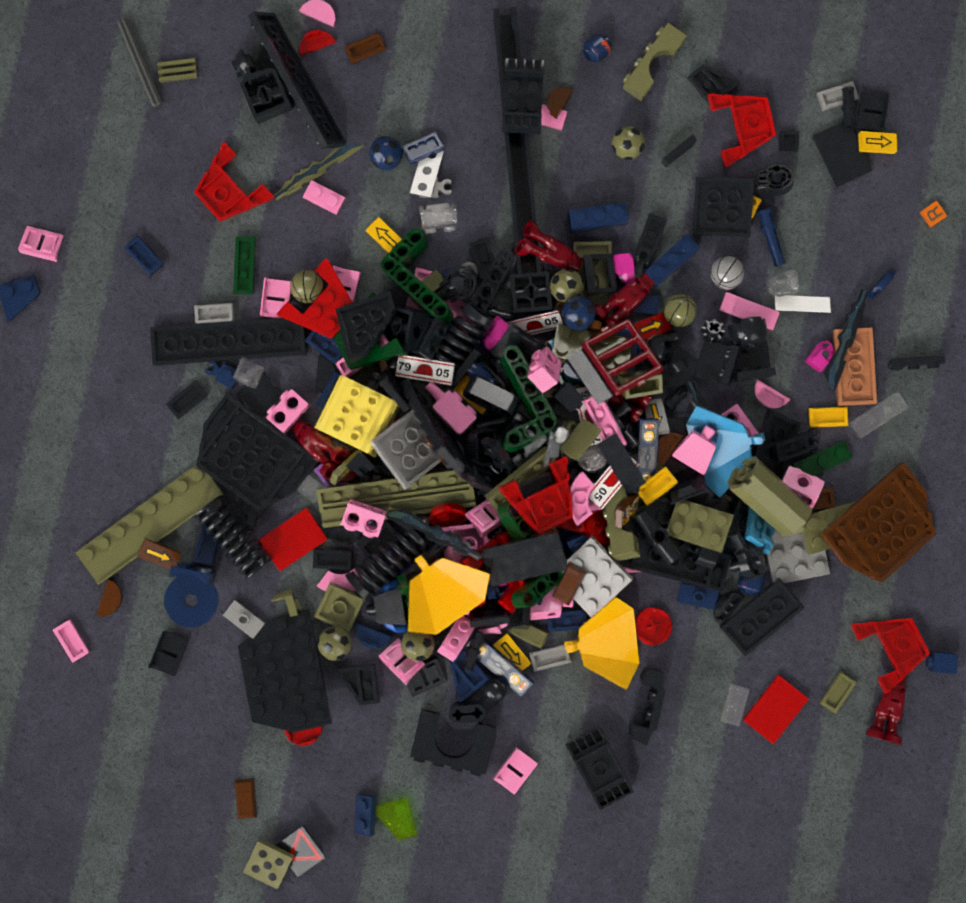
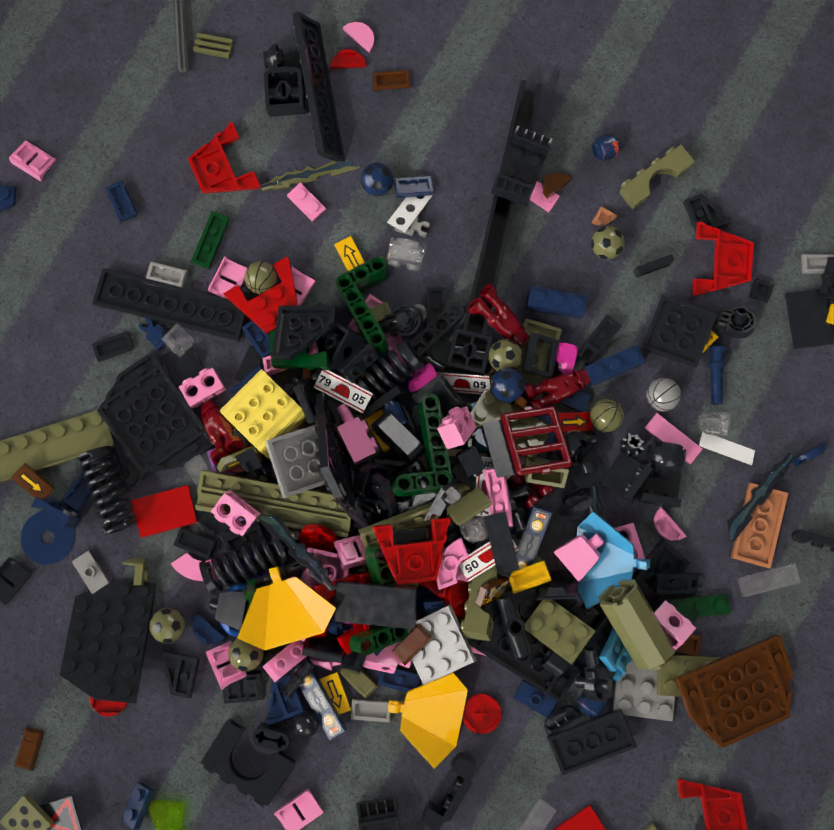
camera: 25 degrees right, 5 degrees down
olive tile [314,581,365,632] -> none
light grey tile [644,398,670,435] -> none
reddish brown tile [657,433,683,467] -> none
dark pink rock [805,340,834,373] -> none
yellow tile [808,407,848,428] -> none
none -> nougat tile [592,206,617,226]

